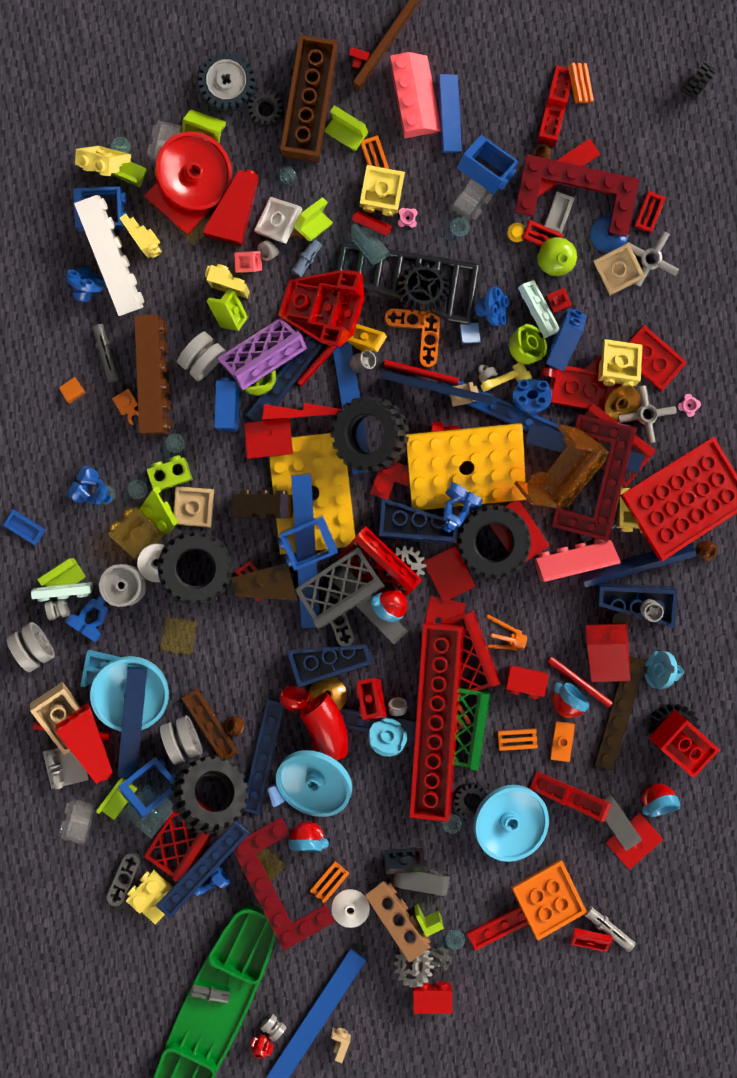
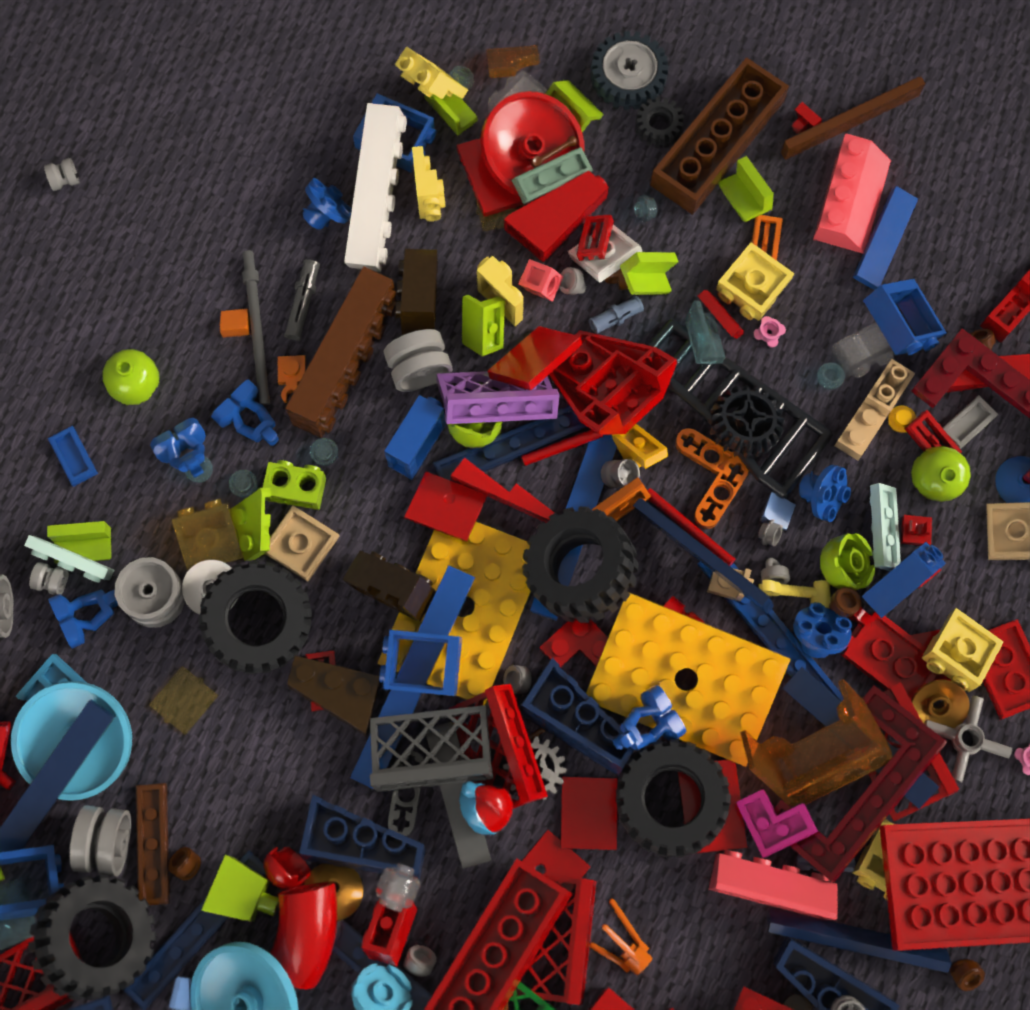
camera: 25 degrees right, 15 degrees down
none -> lime cylinder [103,349,159,405]
none -> lime torso [202,855,279,921]
none -> blue piece [211,380,279,446]
none -> dark grey bar [242,251,270,406]
none -> clear head [376,863,421,912]
none -> dark brown wedge [396,249,438,336]
none -> clear orange tile [486,45,540,78]
none -> red tile [487,326,582,390]
none -> light grey tile [503,665,532,694]
none -> sand green tile [512,147,593,204]
none -> reddish brown hinge [531,136,577,168]
none -> red tile [576,215,614,261]
none -> orange tile [592,477,651,521]
none -> dark pink plate [736,789,818,858]
none -> light grey plate [758,519,783,546]
none -> reddish brown tile [829,587,861,618]
none -> tan slope [834,359,915,461]

